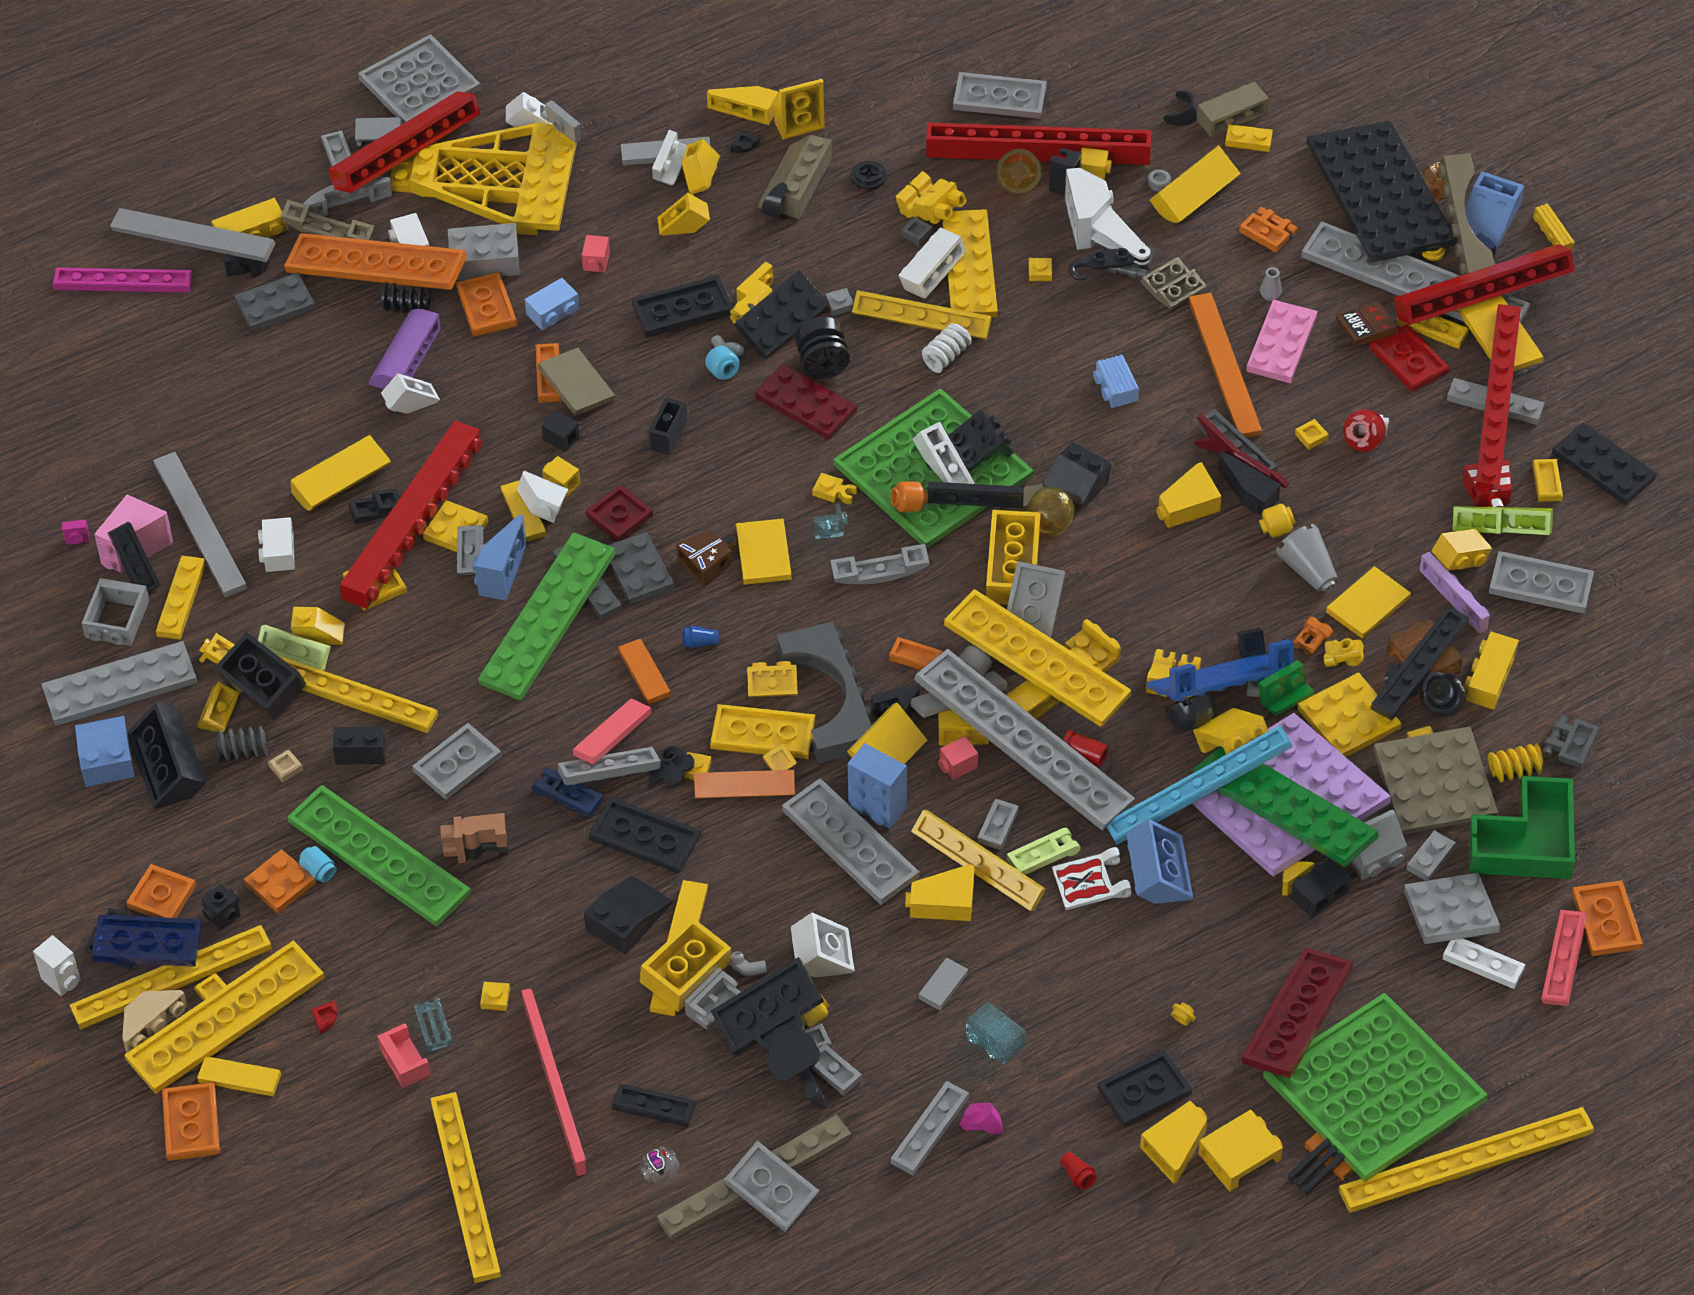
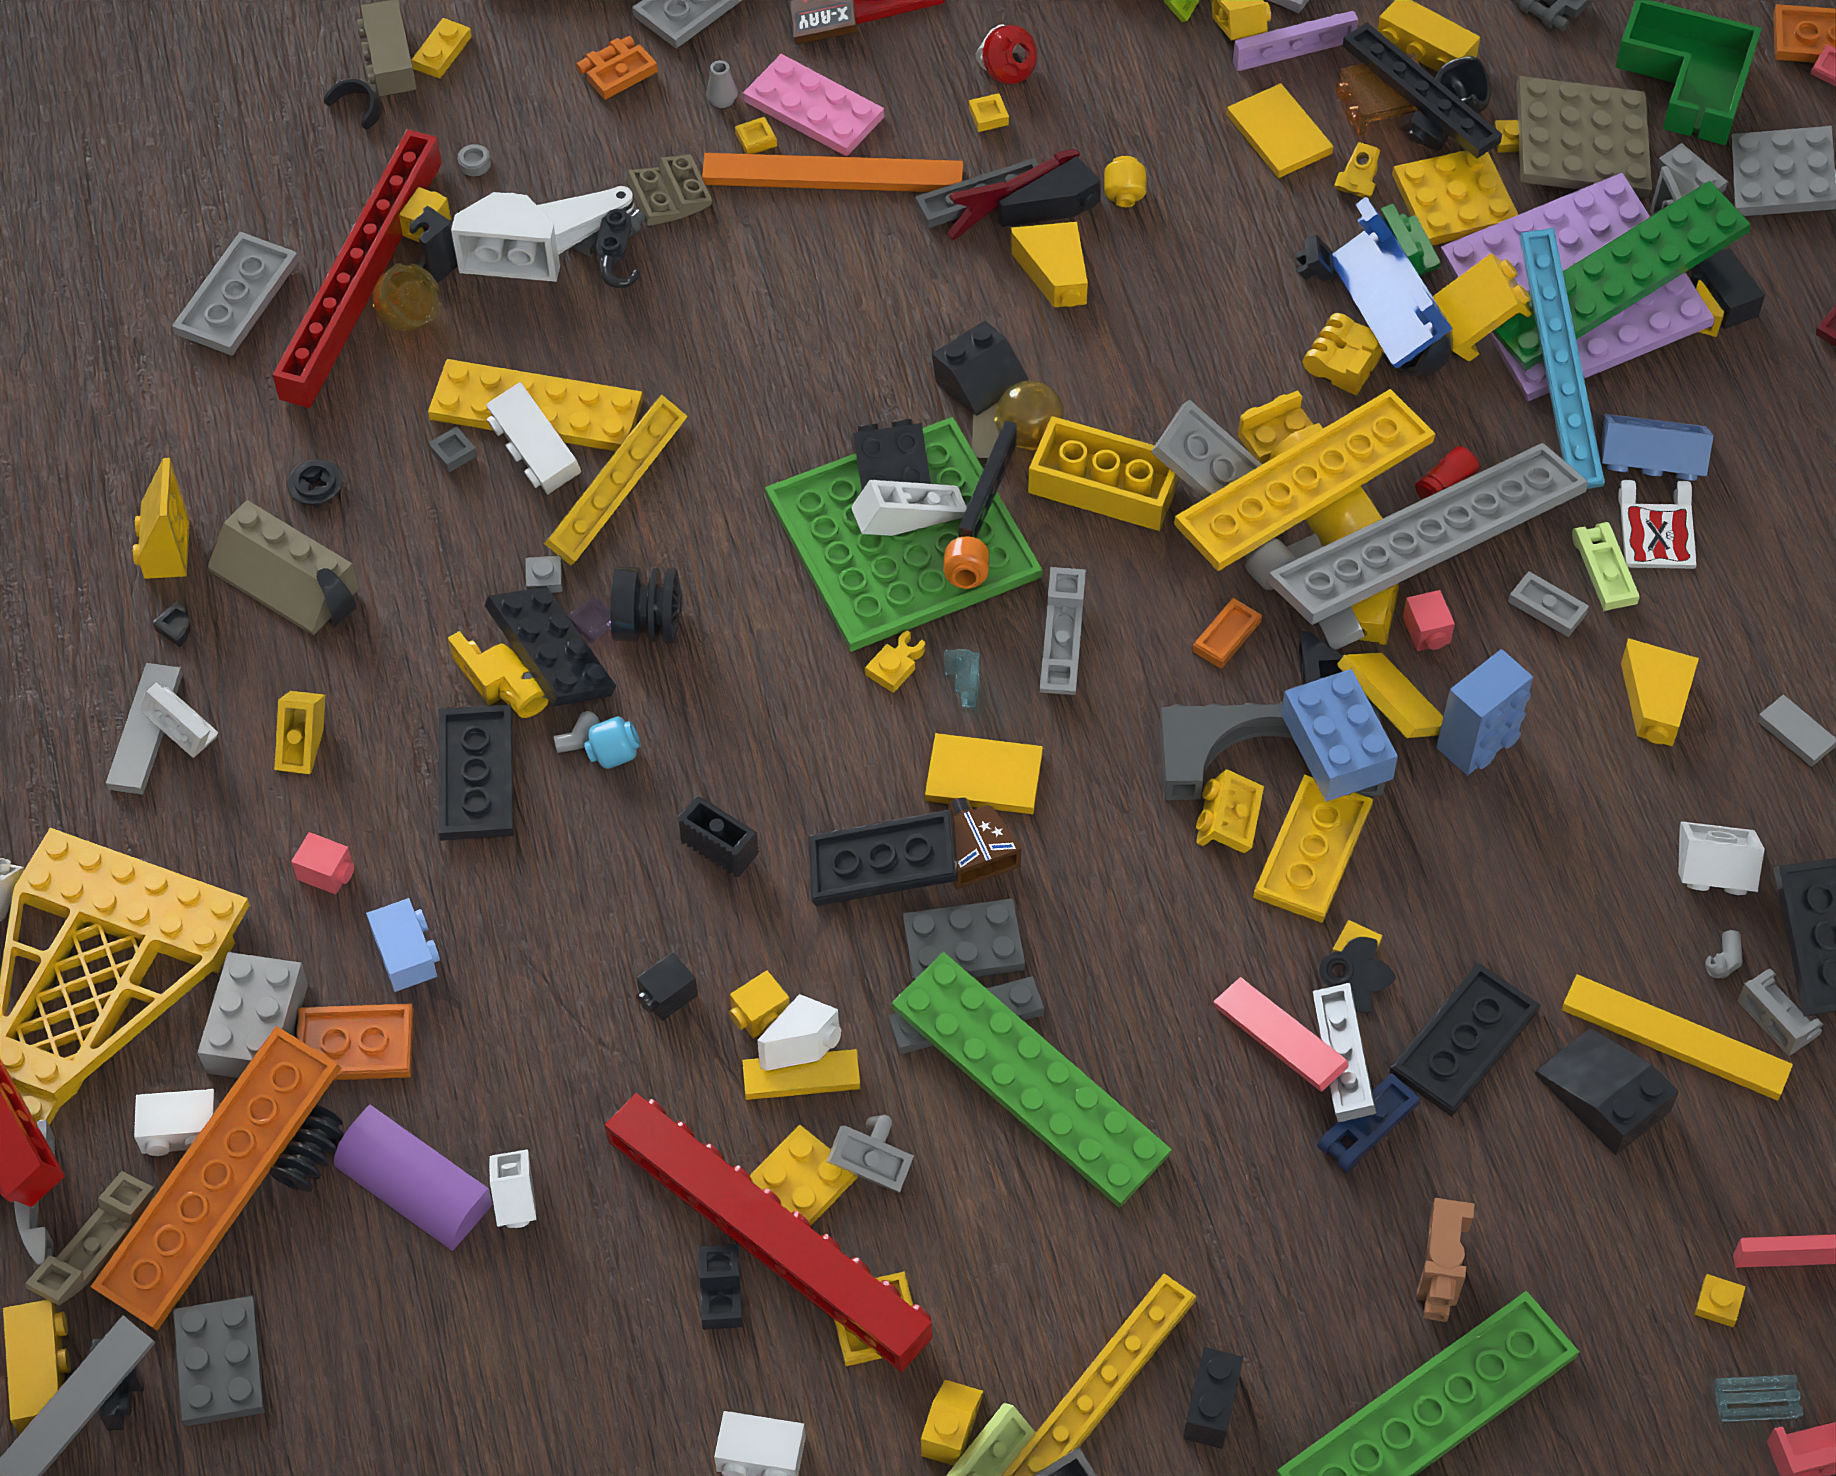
camera: 75 degrees left, 5 degrees up
yellow brick [291,435,391,511] -> none
light grey plate [412,723,502,800] -> none
medium blue slope [472,515,527,601] -> none
orange tile [536,343,562,403] -> none
dark tan tile [538,348,615,416] -> none
light grey plate [545,100,581,143] -> none
dark red plate [586,485,653,542] -> none
orange tile [618,638,671,705] -> none
yellow brick [640,918,731,1012] -> none
yellow slope [681,139,720,195] -> none
blue cone [682,625,719,649] -> none
orange tile [694,770,795,799] -> none
yellow slope [707,86,778,125] -> none
dark red plate [755,363,857,440] -> none
yellow plate [762,743,797,771] -> none
light grey plate [782,778,919,905] -> none
yellow hips [895,171,966,224] -> none
yellow plate [911,810,1046,911] -> none
white piece [922,323,972,373] -> none
yellow plate [1029,258,1052,281] -> none
light blue brick [1093,354,1139,408] -> none
yellow brick [1149,145,1241,223] -> none
light grey cone [1276,524,1338,593] -> none
orange piece [1293,616,1333,656] -> none
yellow piece [1487,743,1543,783] -> none
none -> yellow tile [735,117,777,154]
none -> black tile [809,809,959,906]
none -> medium blue brick [1281,669,1398,802]

